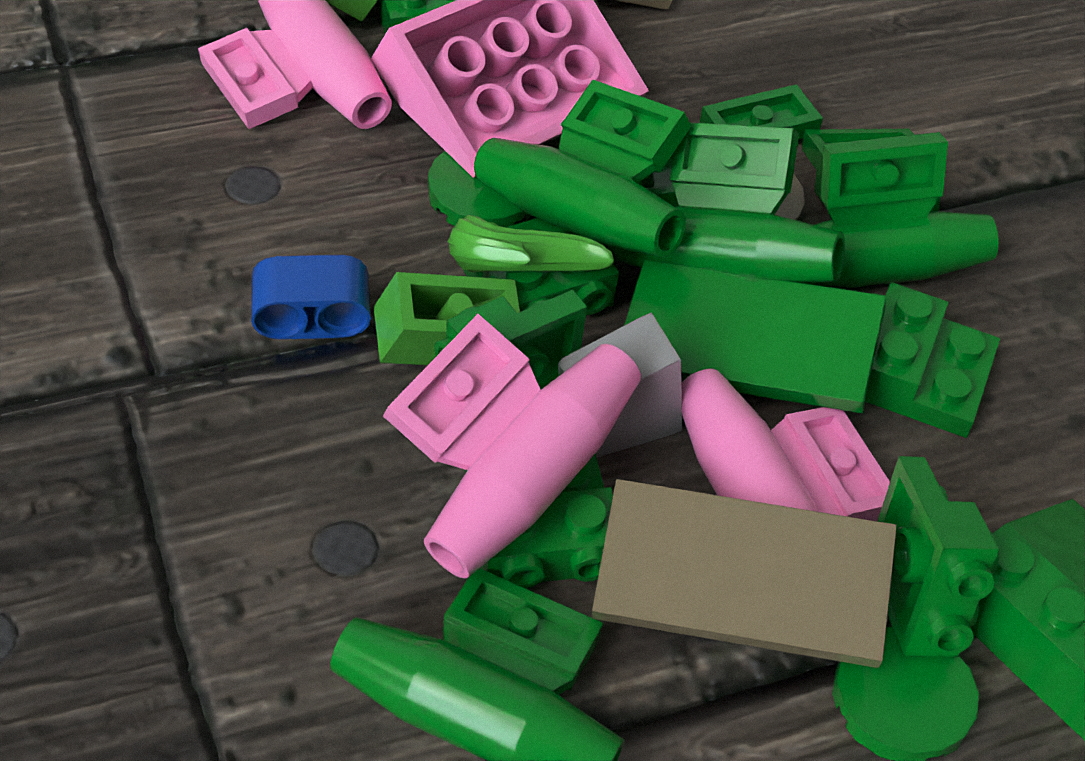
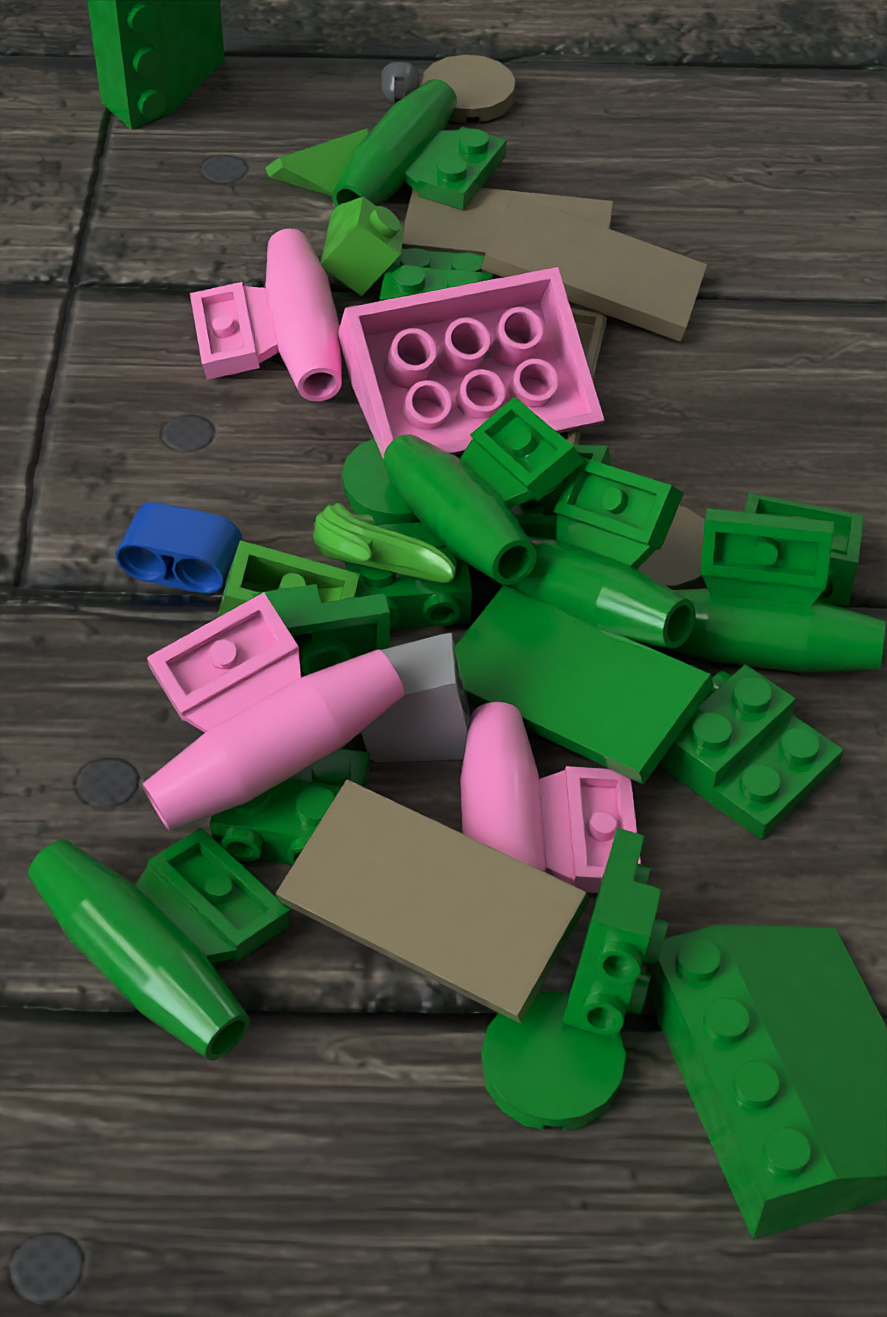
camera: 25 degrees right, 0 degrees up
green plate [699,84,823,139] -> none

